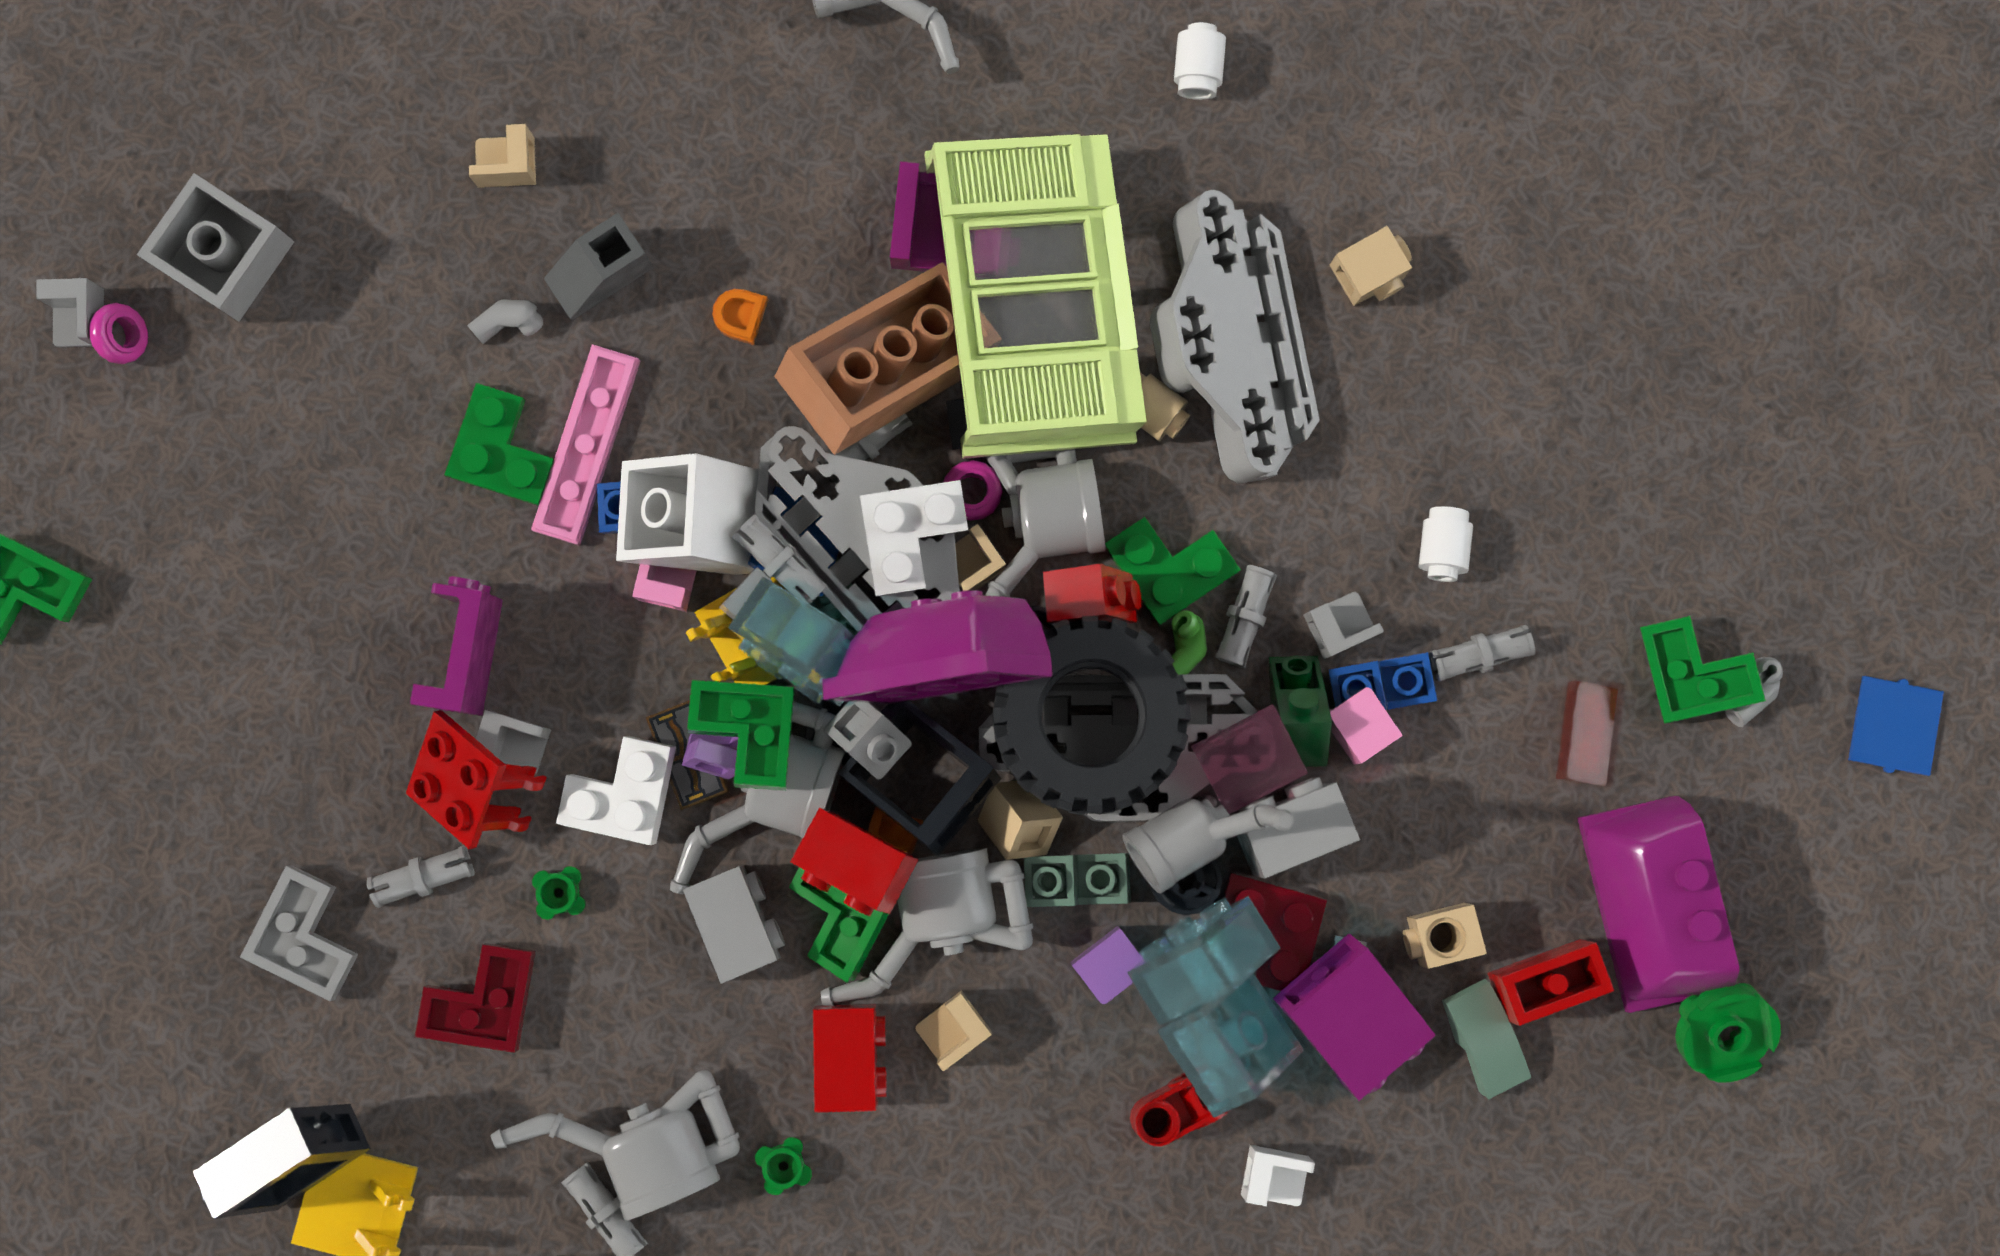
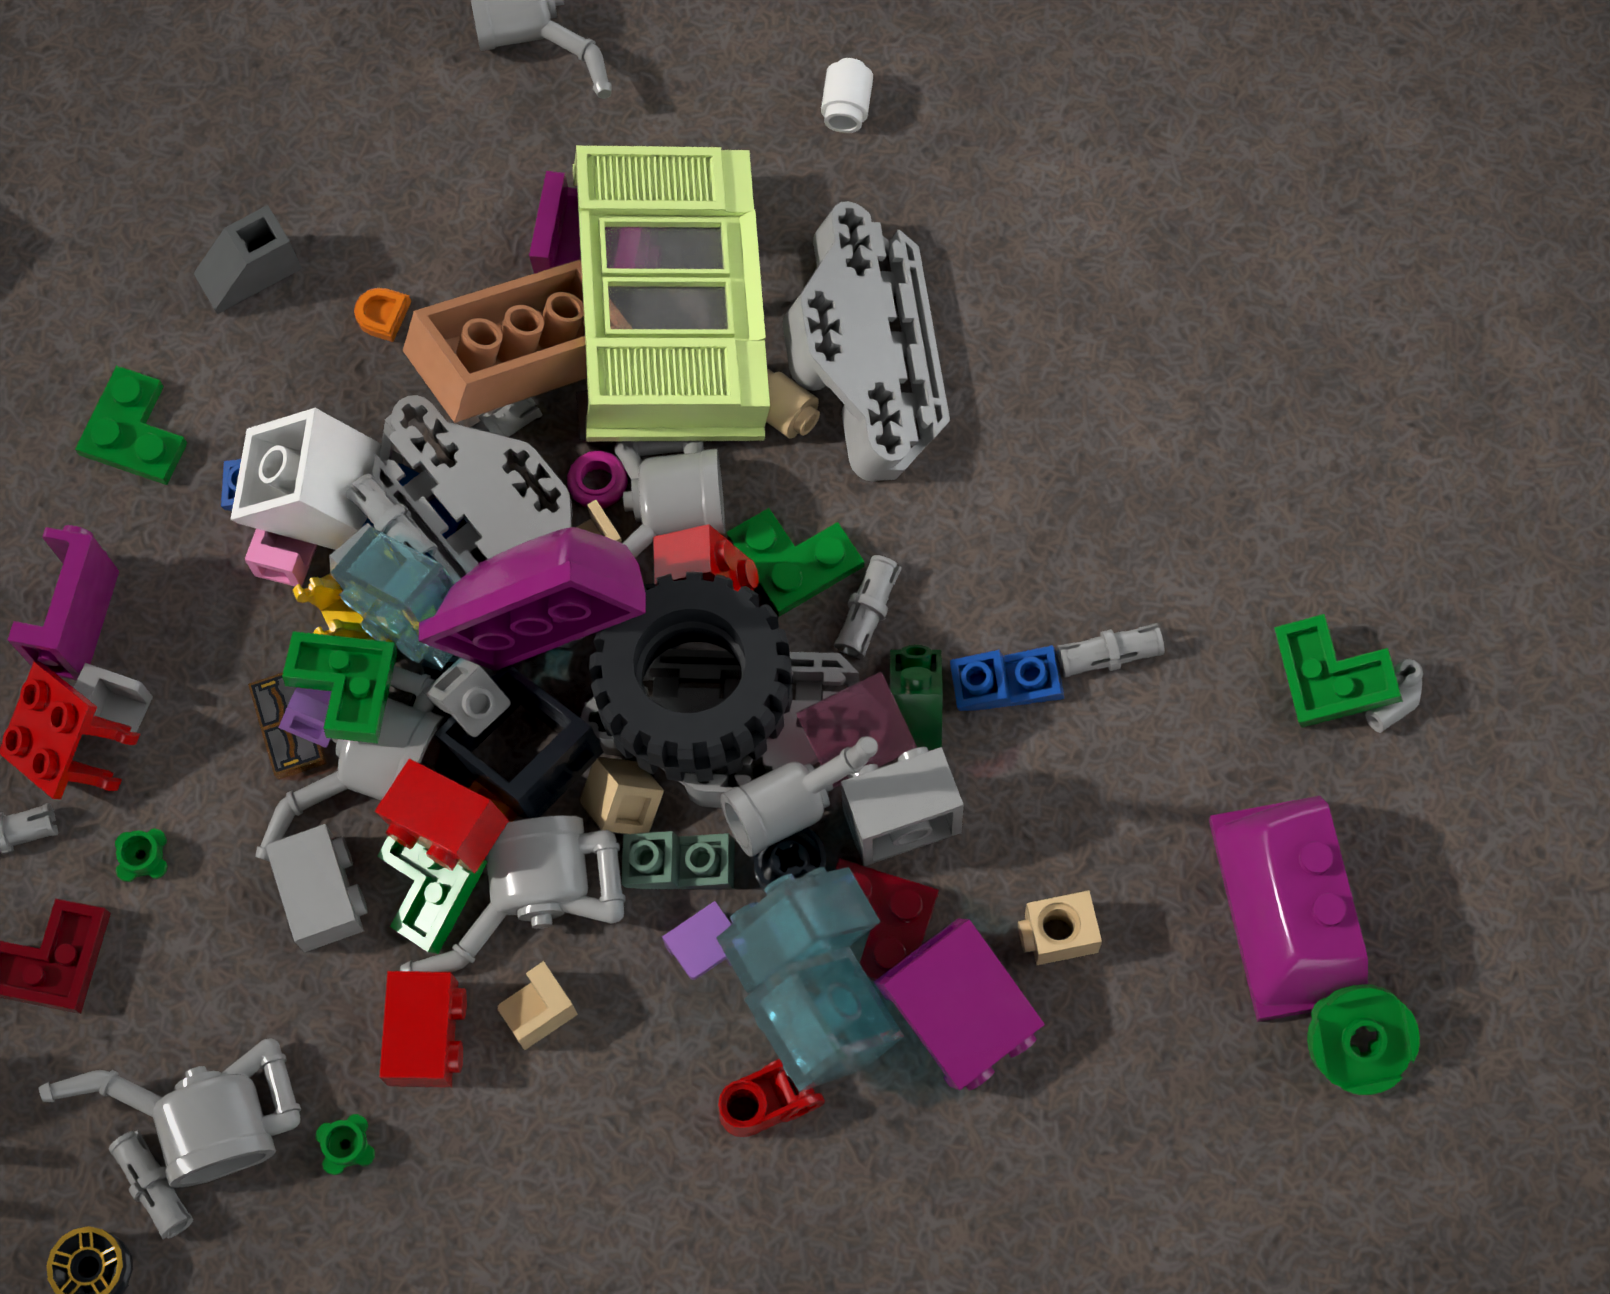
camera: 15 degrees right, 15 degrees down
light grey arm [467,299,544,344] -> none
tan panel [469,124,536,188] -> none
bright pink tile [531,344,641,546] -> none
white plate [556,736,676,845] -> none
white plate [860,480,968,596] -> none
bright green arm [1171,610,1207,675] -> none
white panel [1241,1145,1315,1206] -> none
light grey panel [1303,592,1384,659] -> none
tan brick [1330,226,1412,306] -> none
bright pink panel [1330,688,1403,765] -> none
white brick [1418,507,1473,582] -> none
sand green slope [1442,979,1531,1100] -> none
red brick [1488,939,1614,1026] -> none
clear red slope [1556,680,1618,787] -> none
blue piece [1848,676,1944,776] -> none

